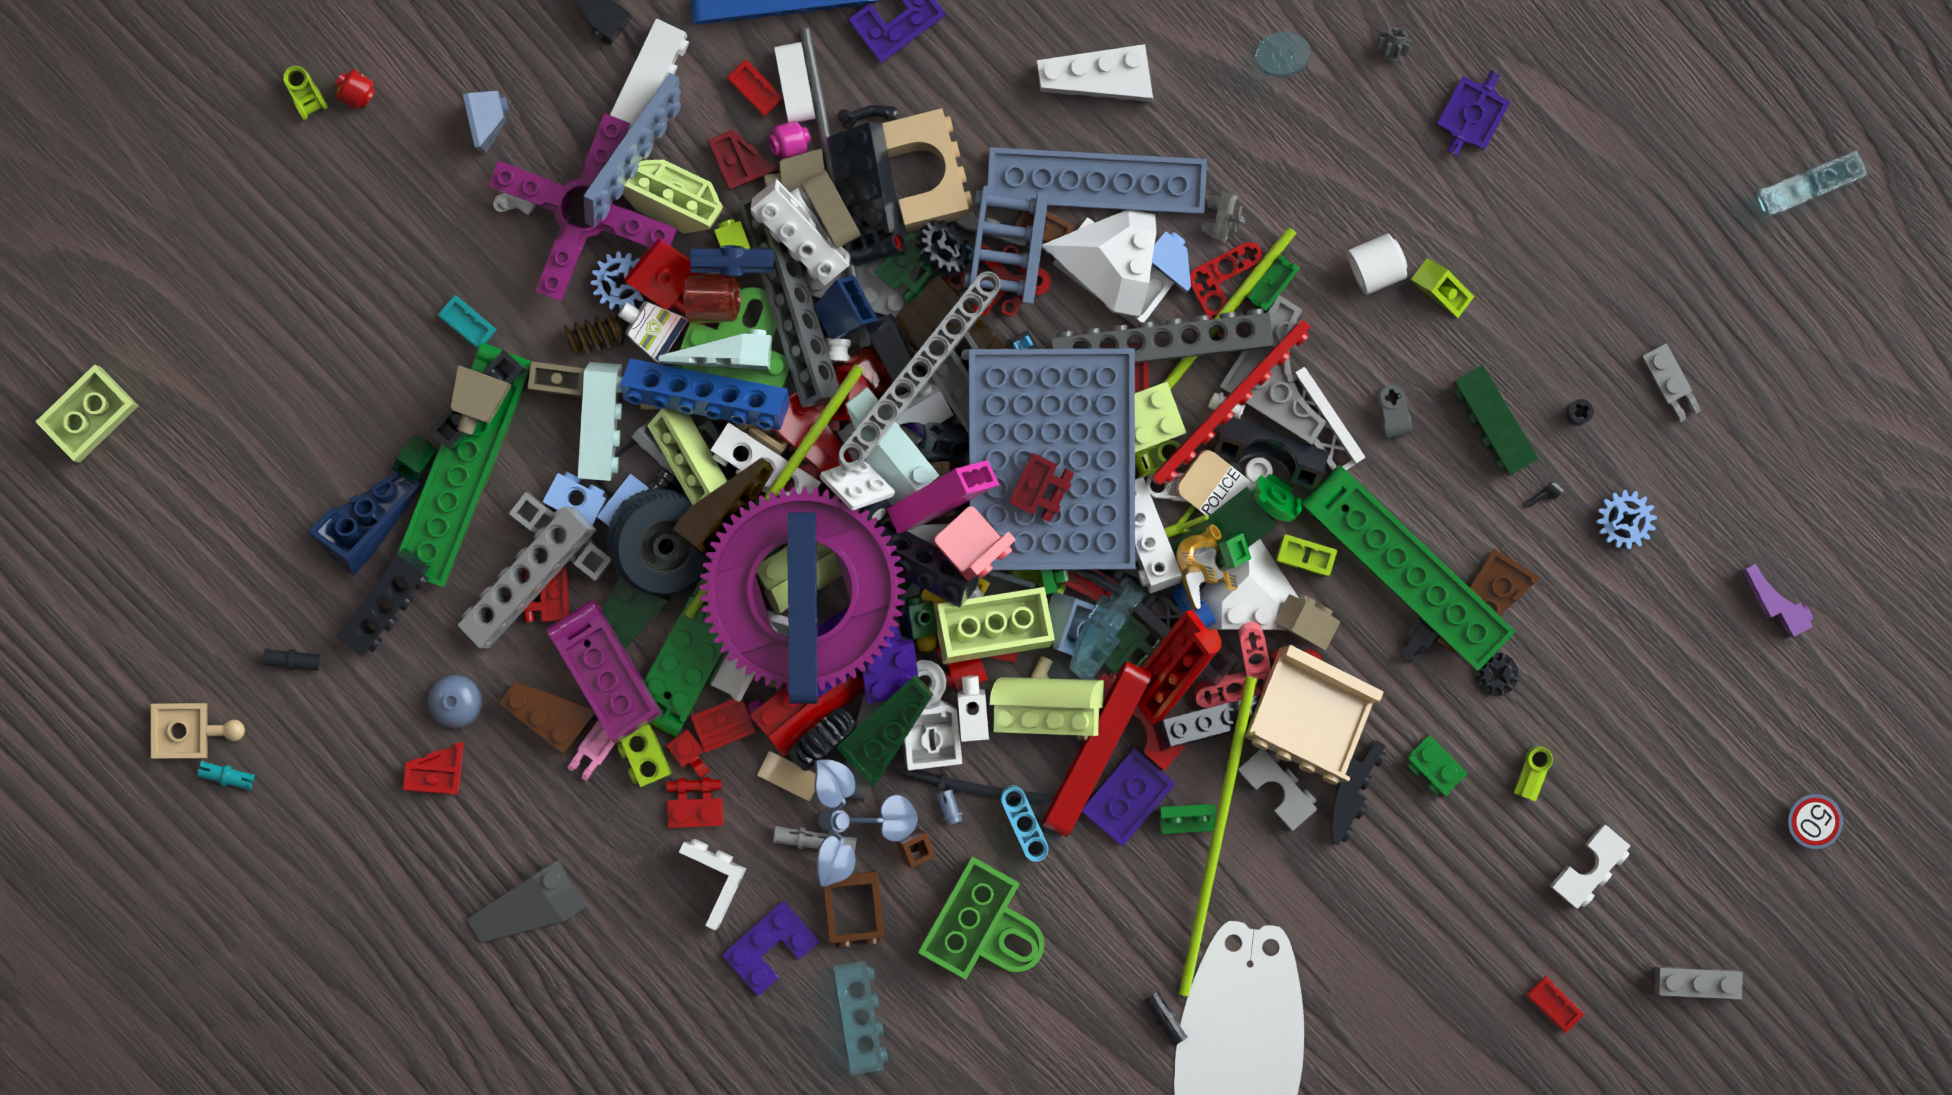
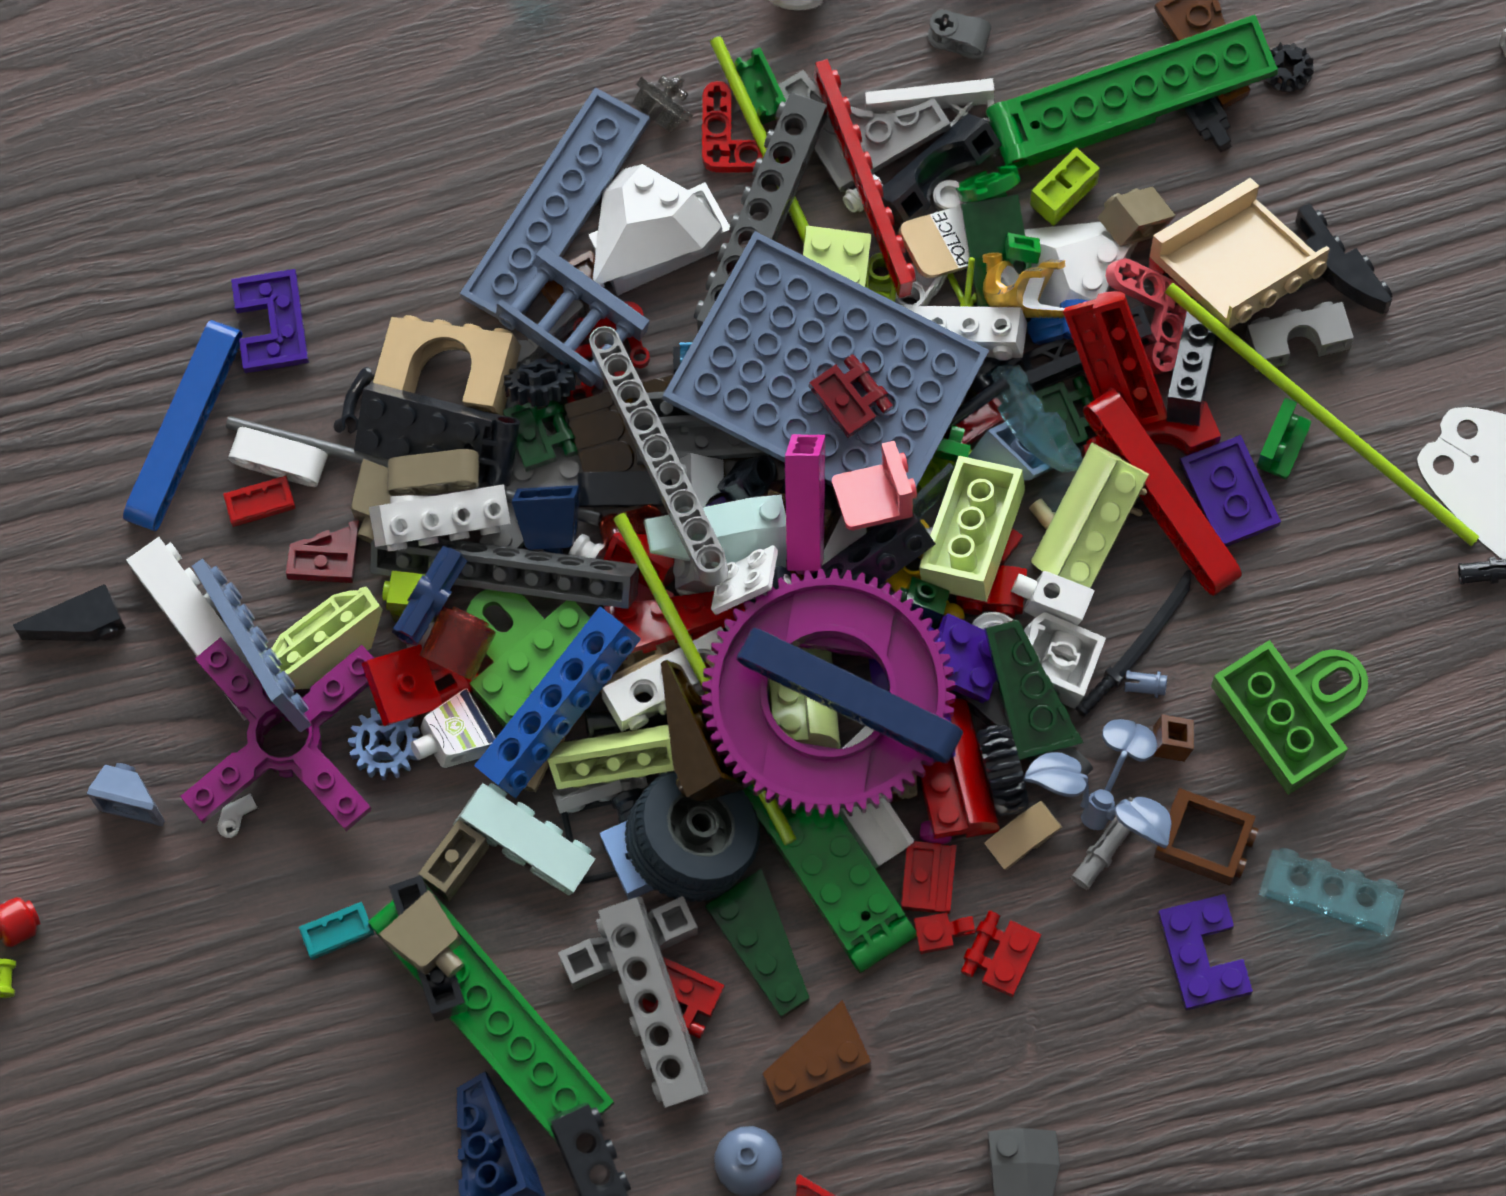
camera: 60 degrees left, 15 degrees down
dark green brick [392,435,437,485] -> none
light blue brick [543,471,608,526] -> none
magenta hinge [547,599,663,743] -> none
dark brown piece [564,310,624,357] -> none
bright pink hinge [567,720,616,781] -> none
lime brick [617,724,672,787] -> none
light aqua wedge [659,329,772,370] -> none
white bracket [679,839,746,930] -> none
dark pink head [768,121,810,160] -> none
medium azure beam [1000,785,1048,862] -> none
white wedge [1037,44,1153,103] -> none
light blue slope [1152,232,1191,293] -> none
green bracket [1405,735,1468,797] -> none
lime piece [1513,746,1553,801] -> none

